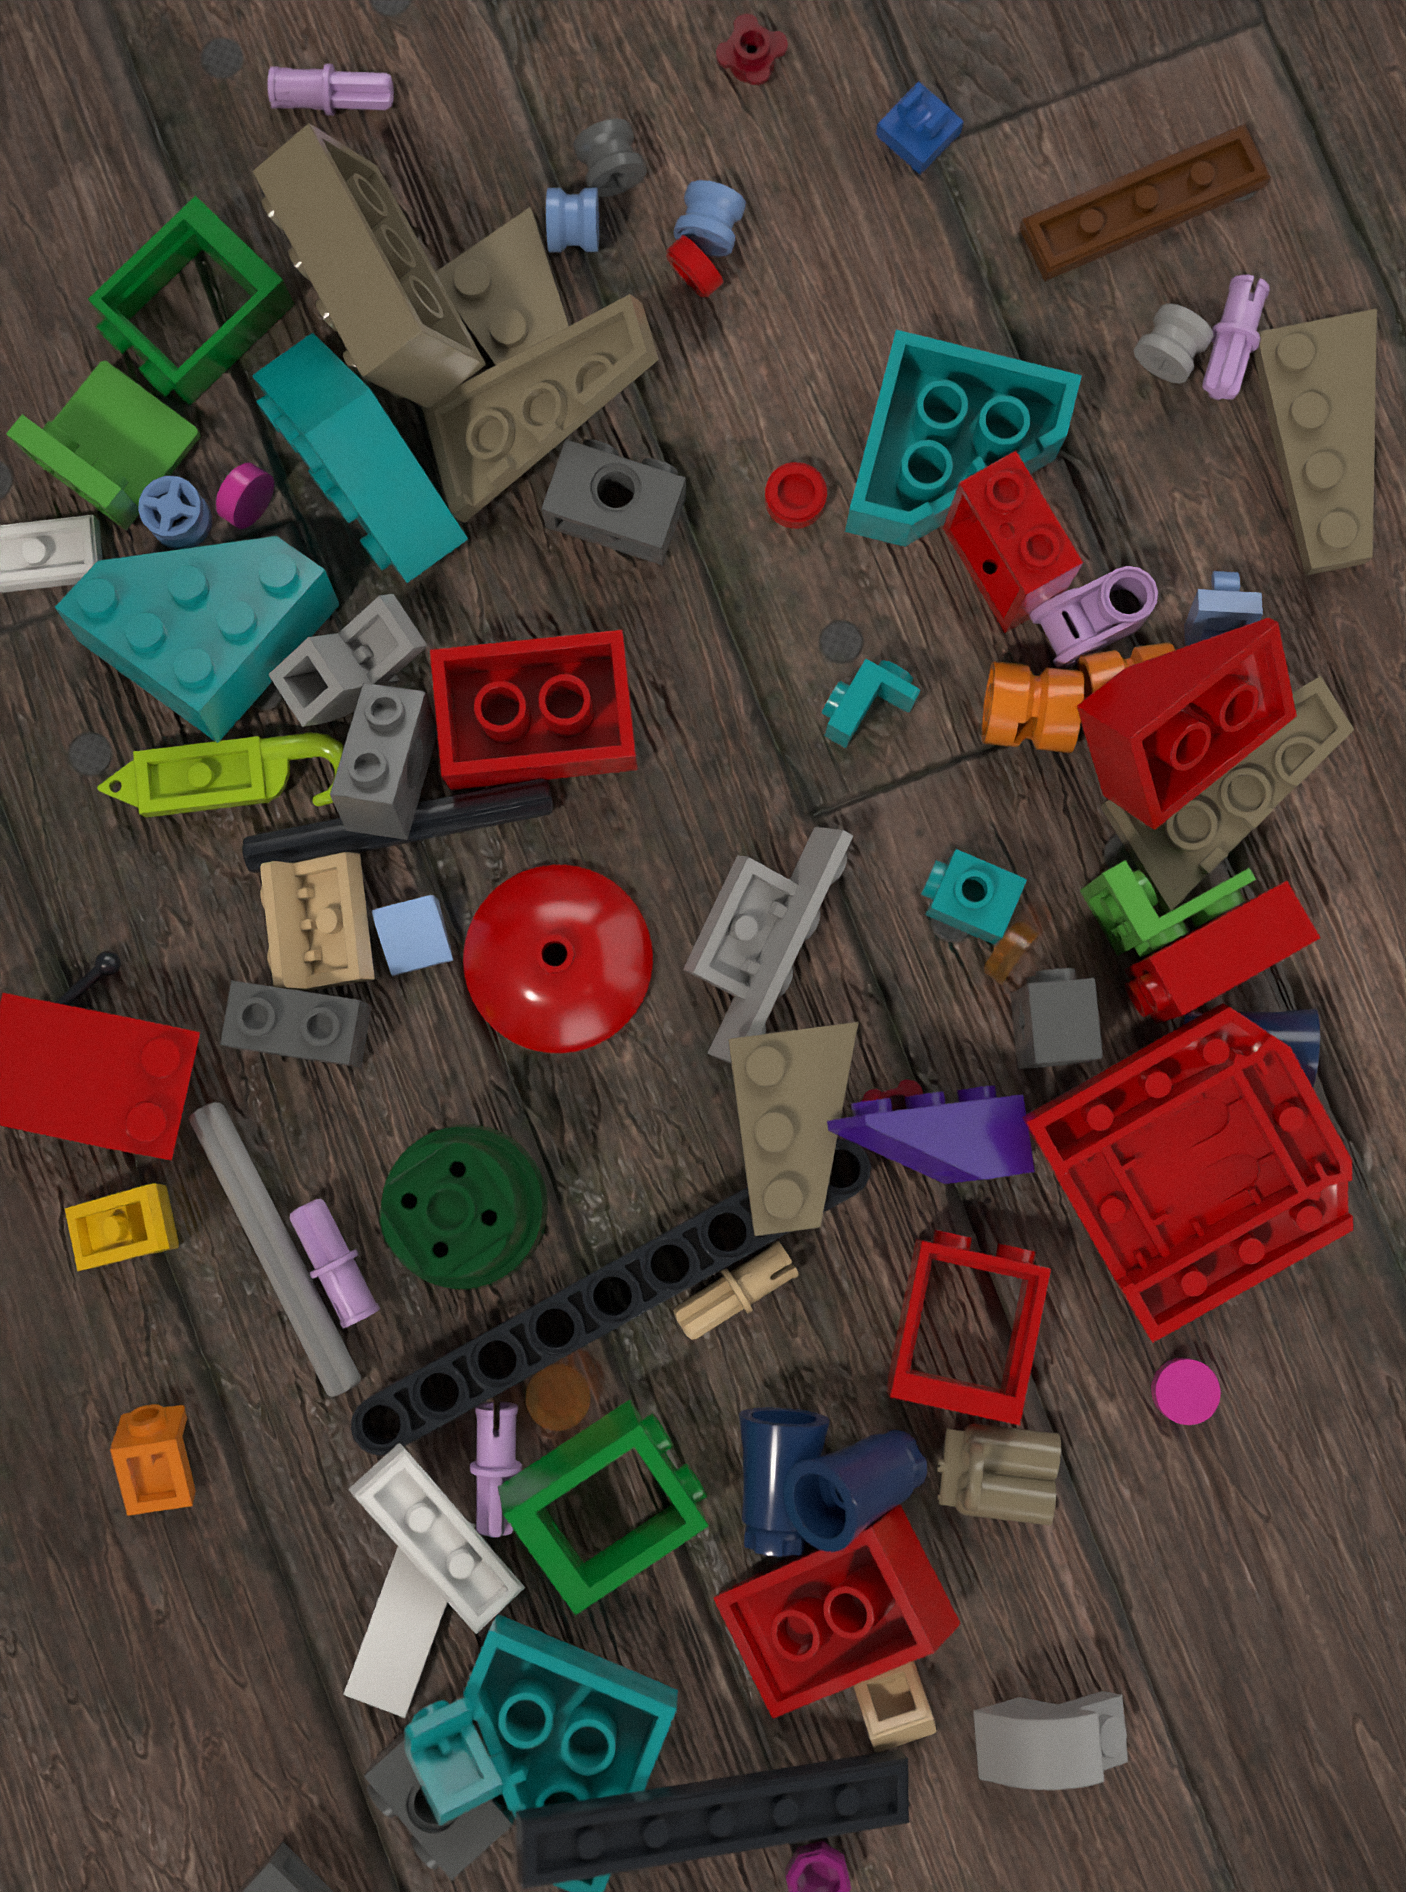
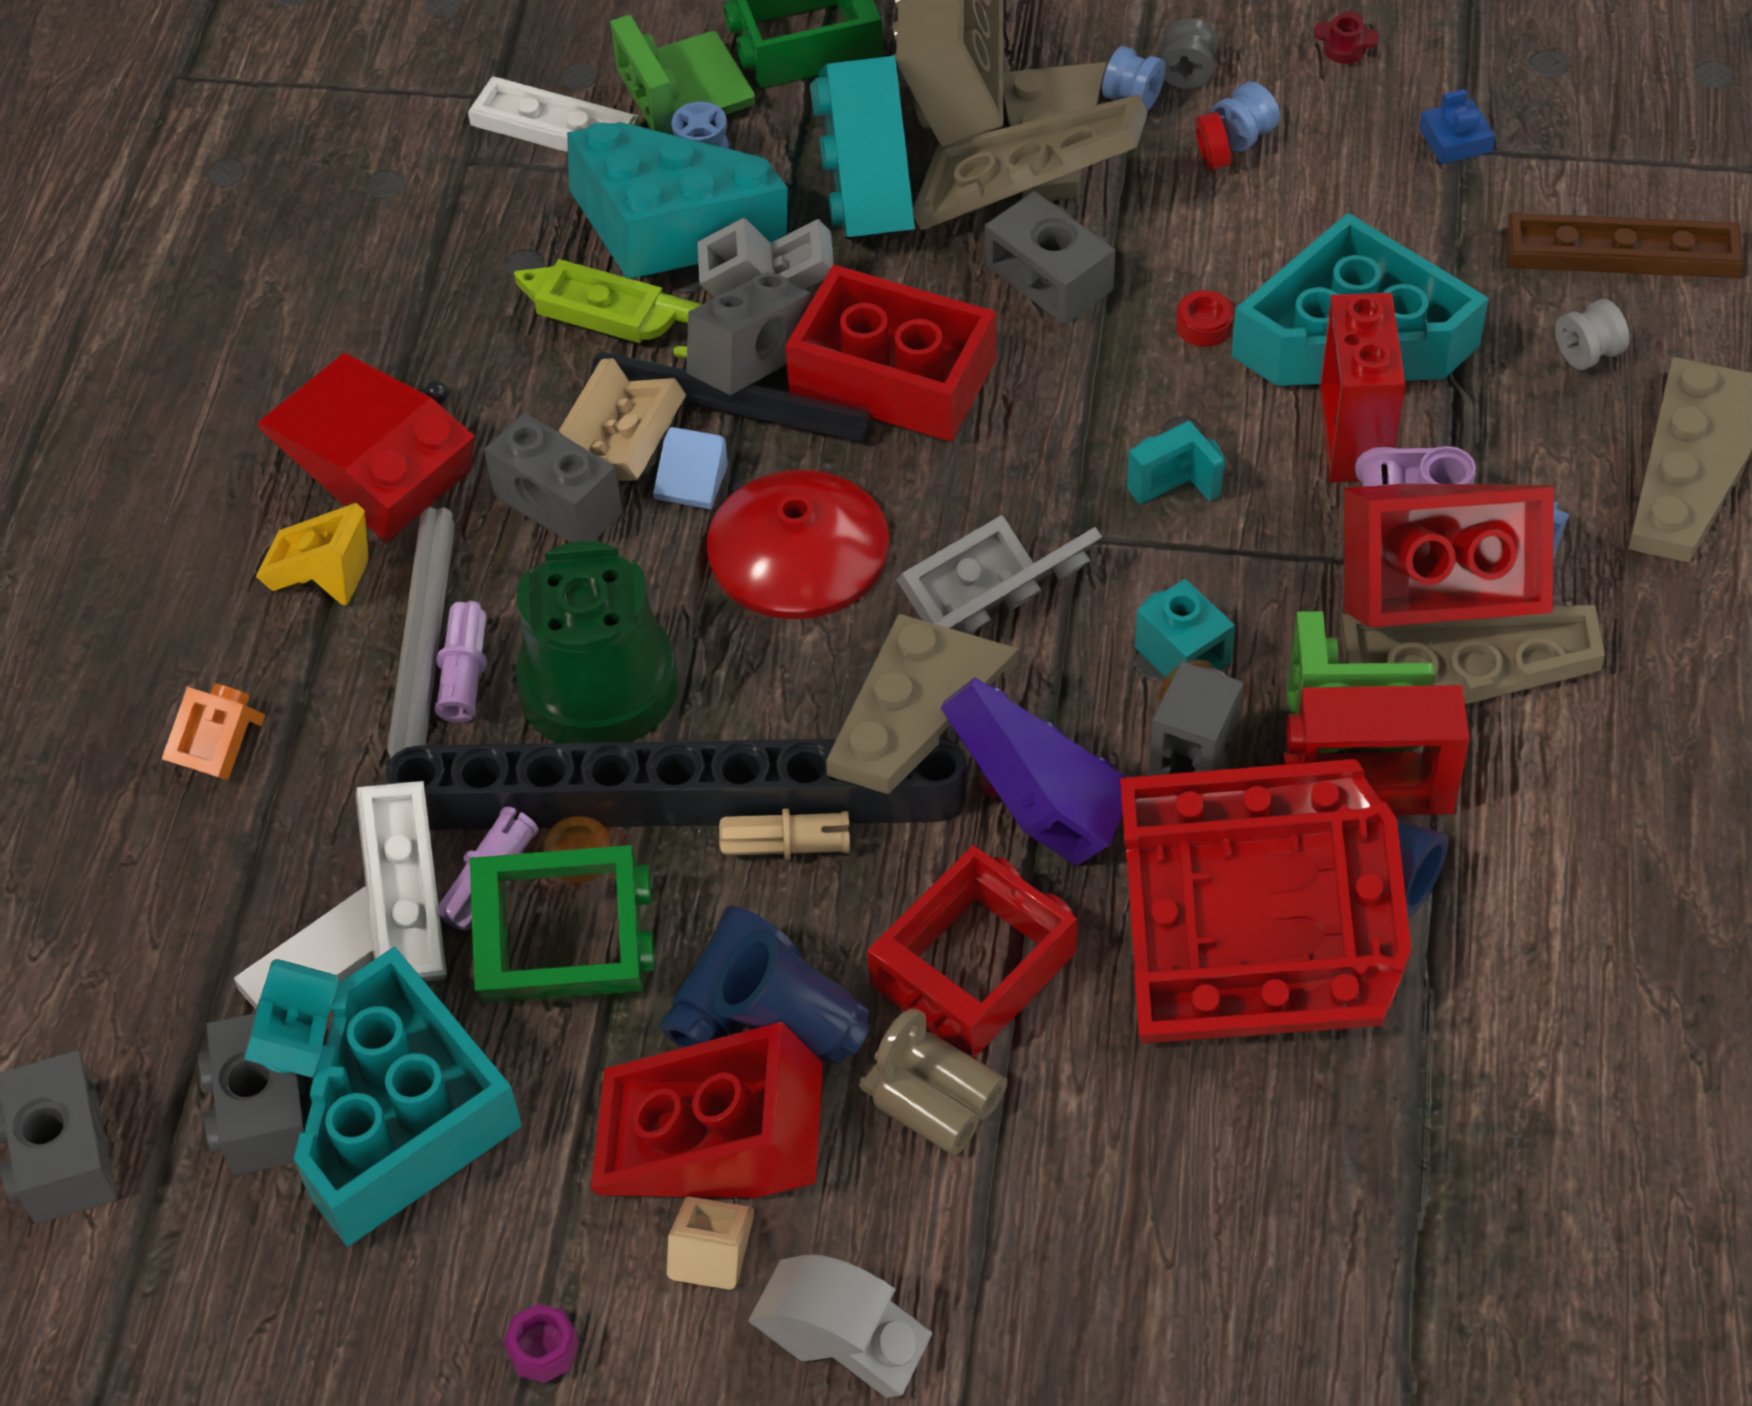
camera: 30 degrees right, 30 degrees down
dark pink tile [216,463,274,529] -> none
black tile [516,1749,909,1889] -> none
orange wheel [982,661,1084,753] -> none
dark pink tile [1151,1357,1221,1425] -> none
lavender axle [1202,275,1270,400] -> none

